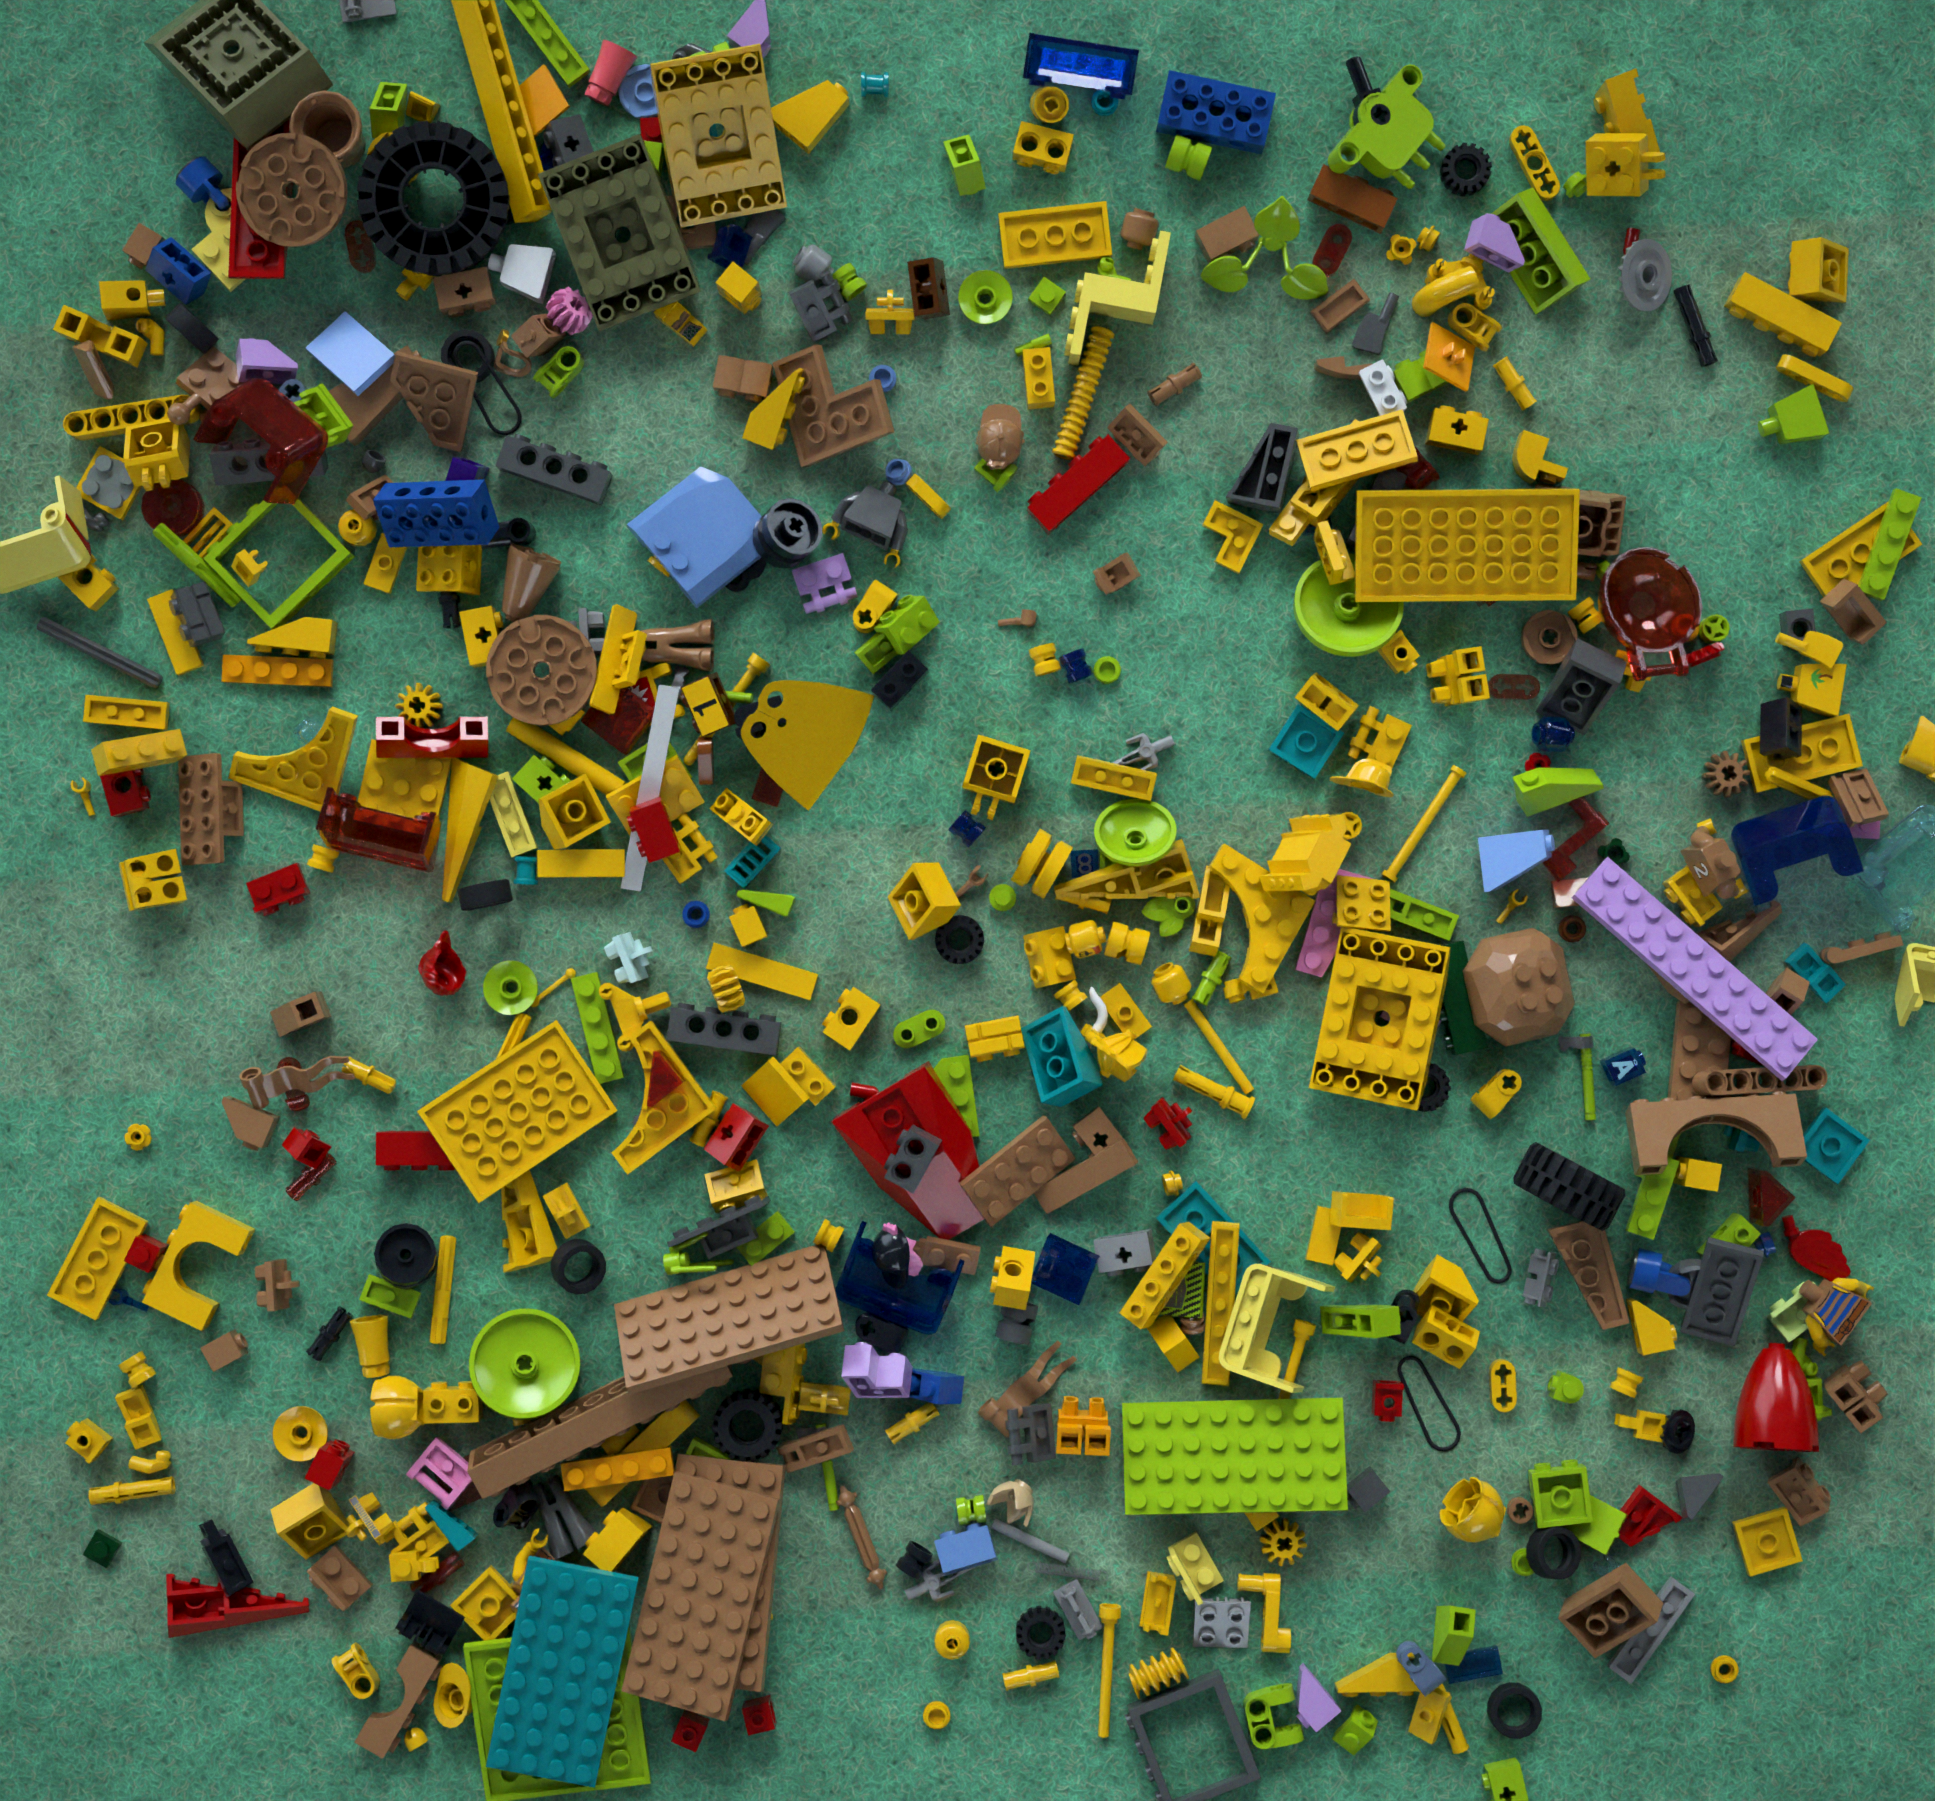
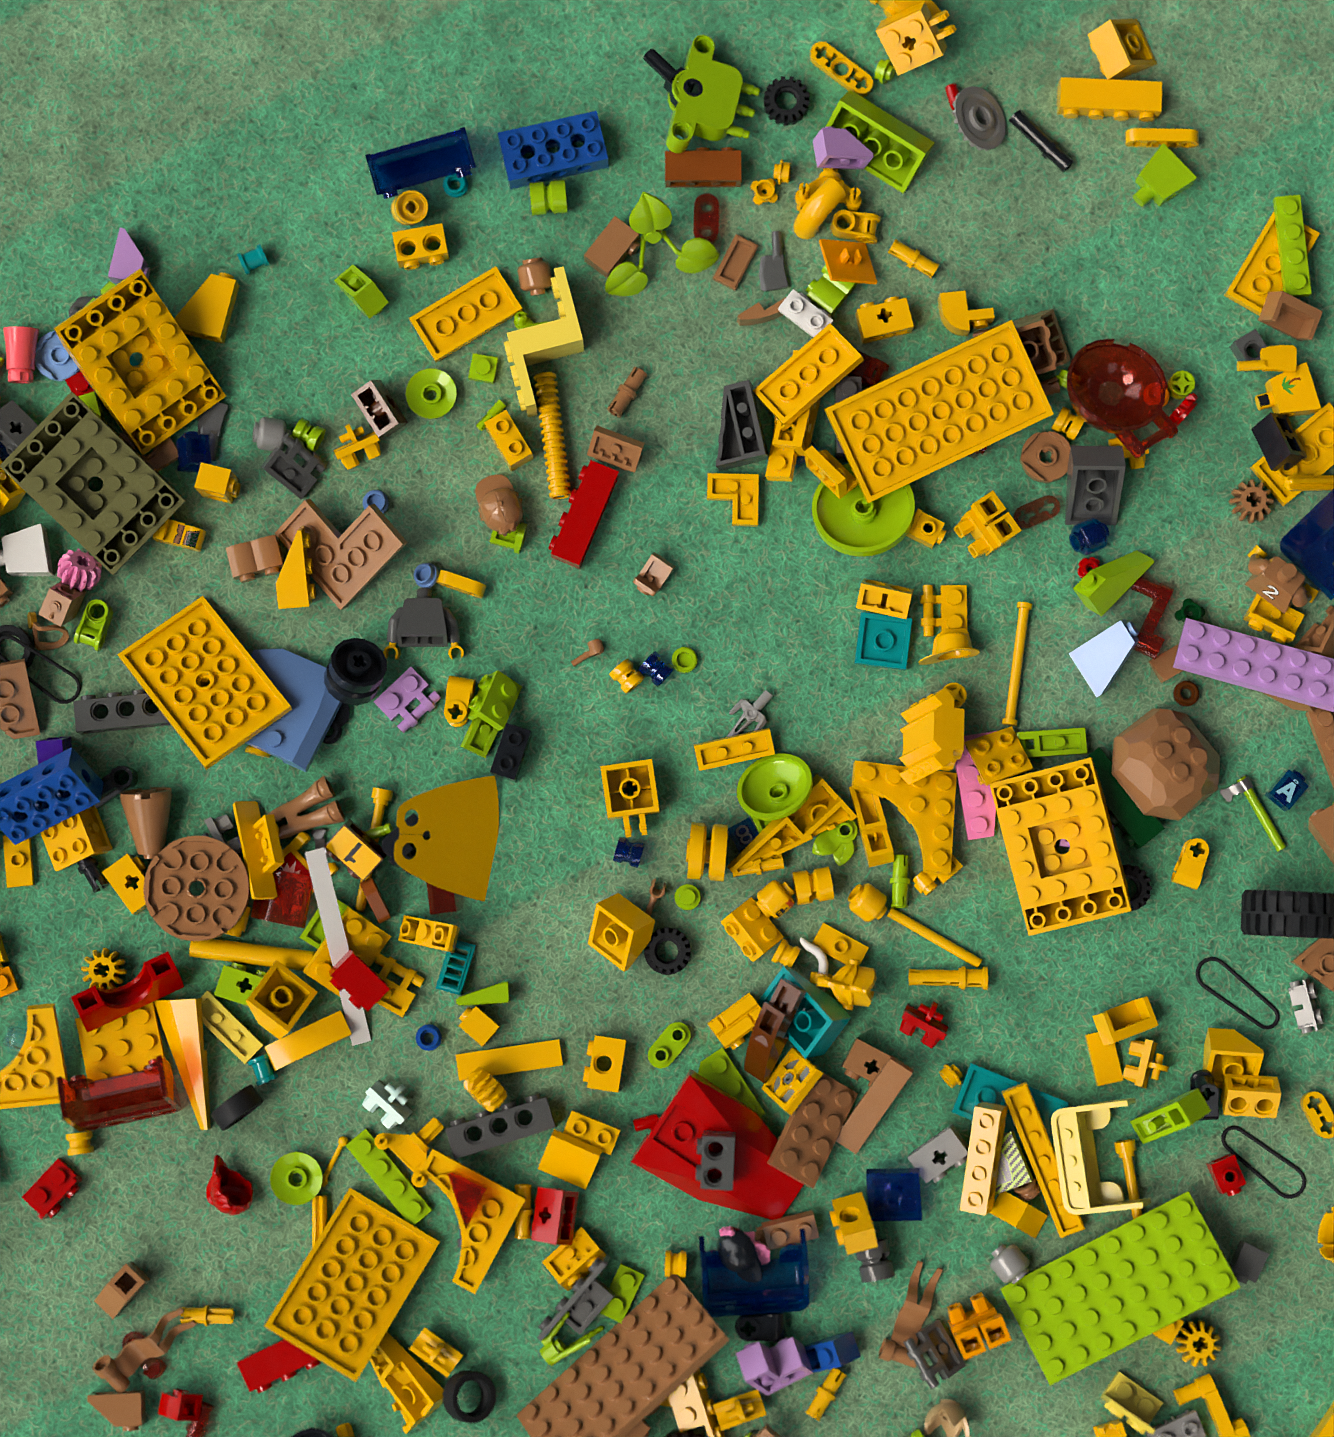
camera: 25 degrees left, 5 degrees down
yellow hand [1496,889,1528,924] -> none
none -> yellow piece [117,596,292,770]
none -> reddish brown slope [744,978,806,1083]
none -> yellow piece [761,1047,823,1115]
none -> light grey head [990,1244,1029,1285]

